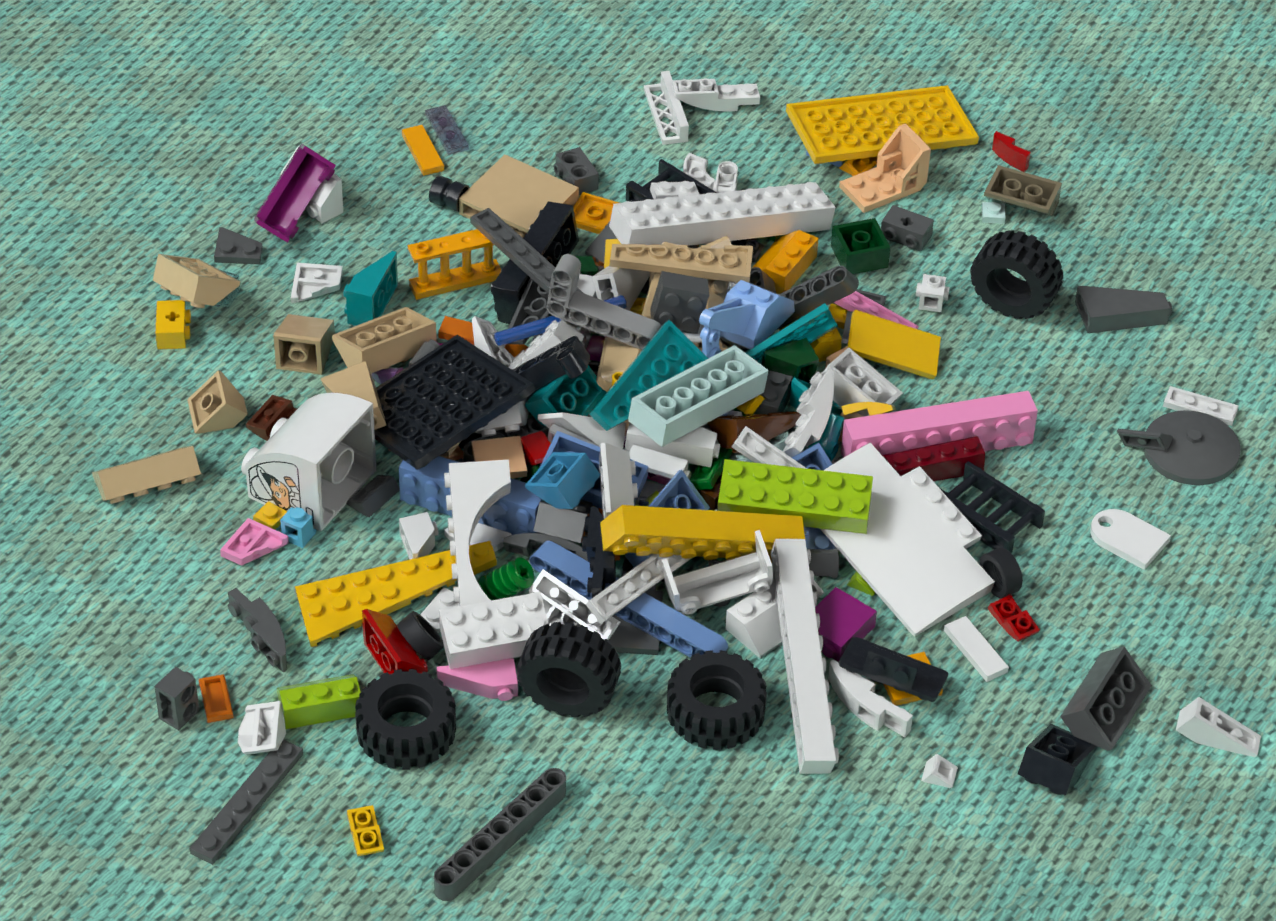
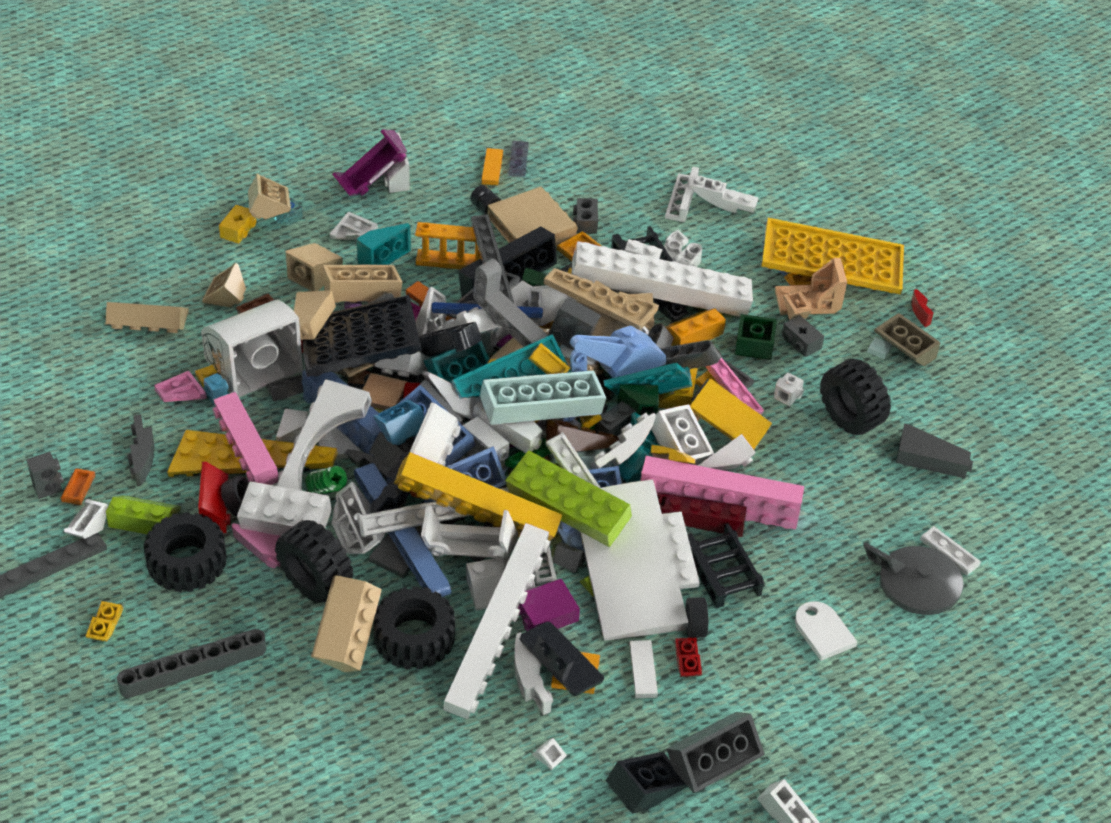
camera: 25 degrees right, 0 degrees up
dark grey wing [214,227,263,264] -> none
none -> bright pink brick [212,392,278,485]
none -> tan slope [311,576,382,672]
none -> yellow tile [528,343,570,374]
none -> white slope [698,434,756,470]
none -> light nougat slope [783,291,812,320]

